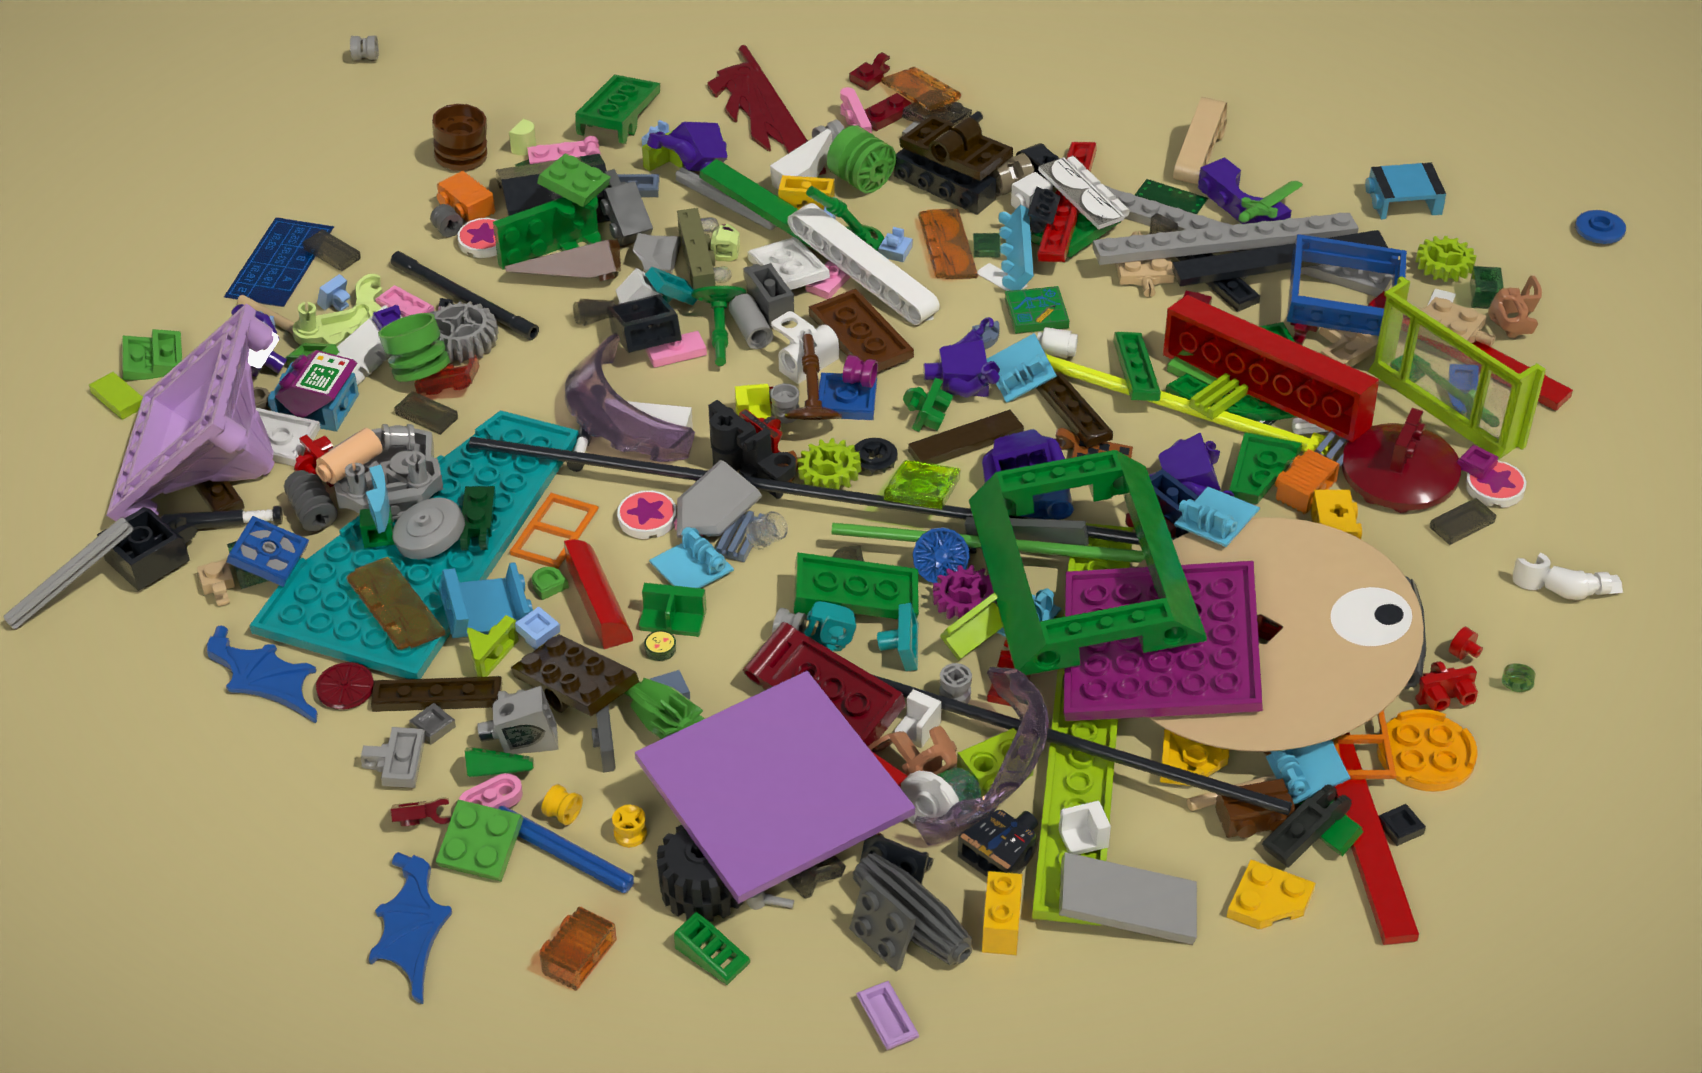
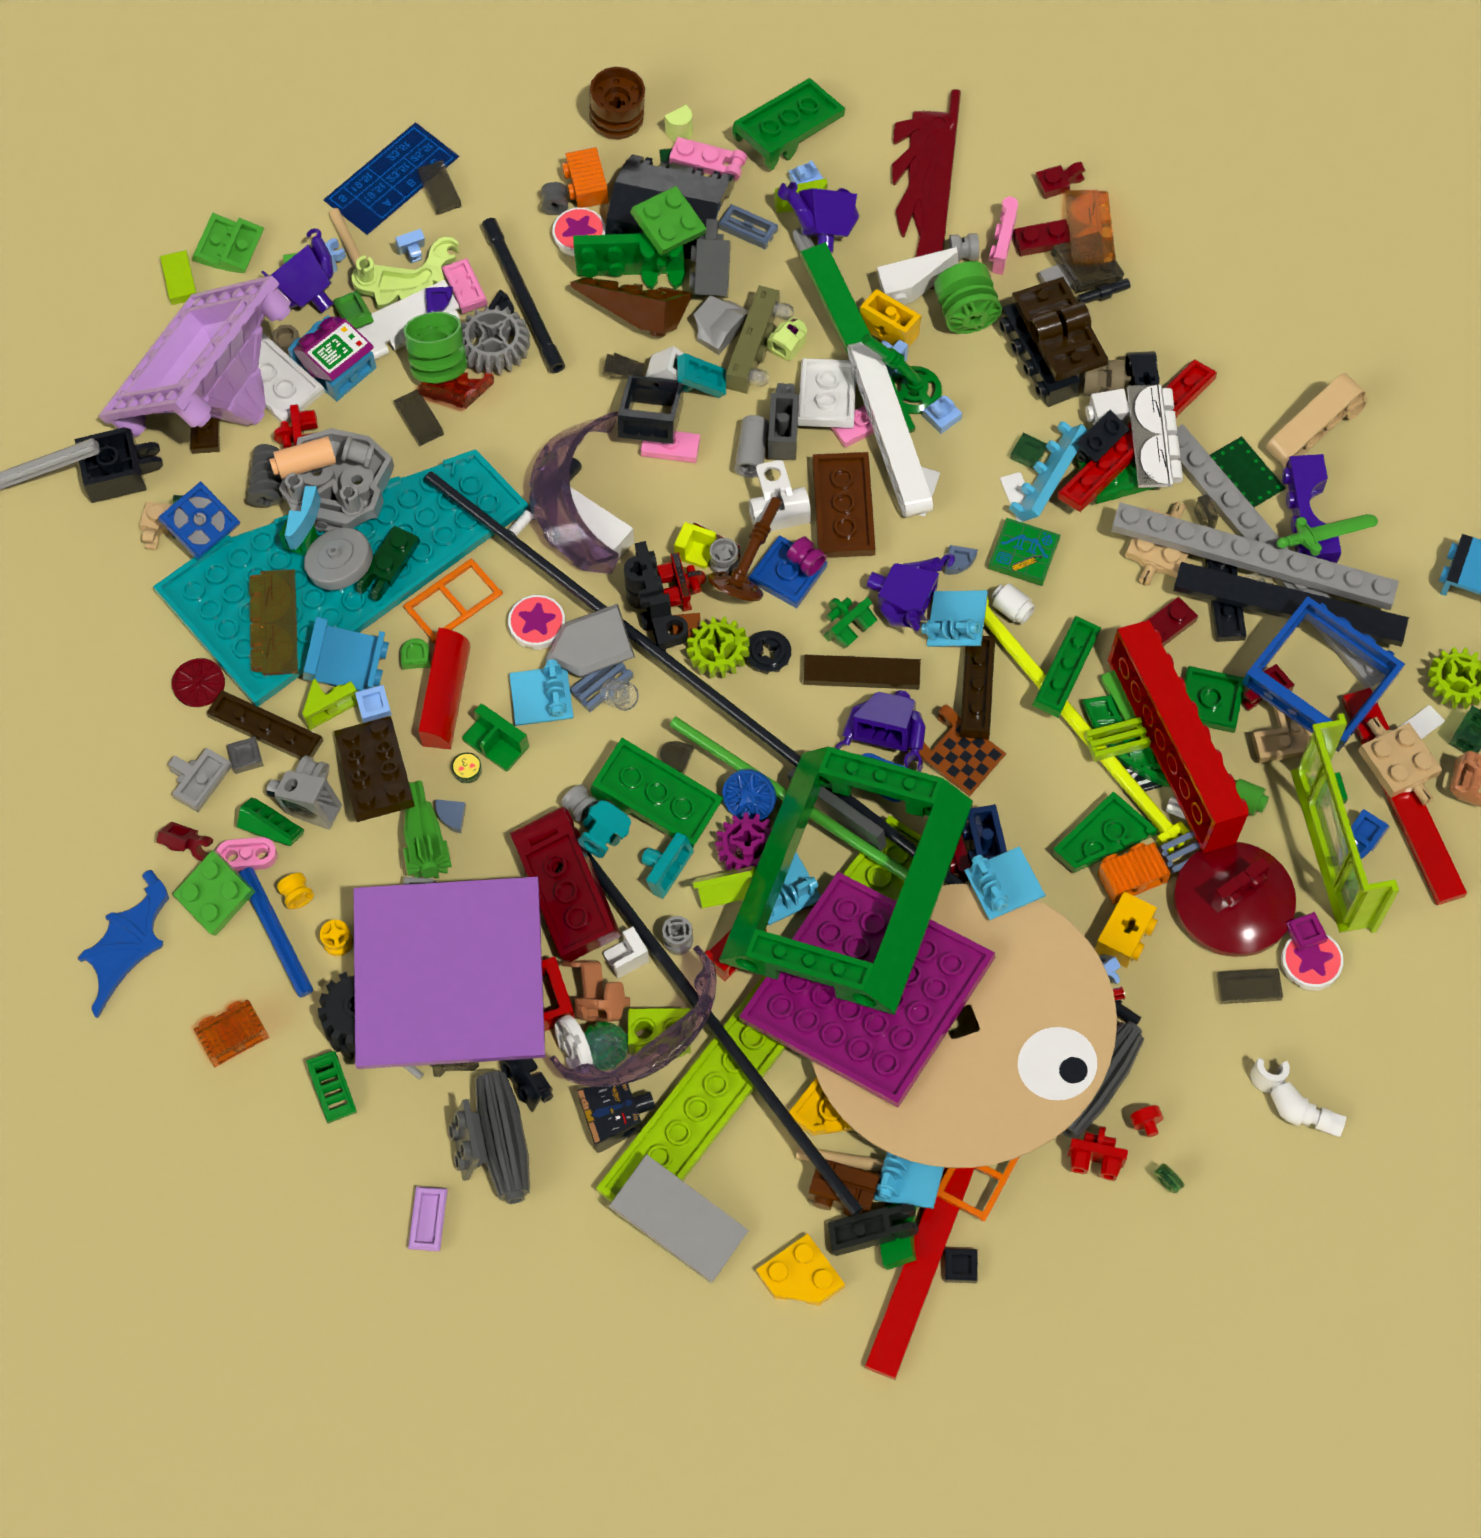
camera: 30 degrees right, 20 degrees up
black piece [161,506,283,529] -> none
blue animal [207,626,318,723] -> none
dark grey plate [591,705,616,773] -> none
green dish [691,286,746,366] -> none
clear neon green tile [884,460,961,510] -> none
clear orange windscreen [918,209,978,279] -> none
yellow brick [982,871,1023,955] -> none
white panel [1059,801,1111,855] -> none
dark purple torso [1149,433,1235,497] -> none
light orange tile [1377,709,1478,792] -> none

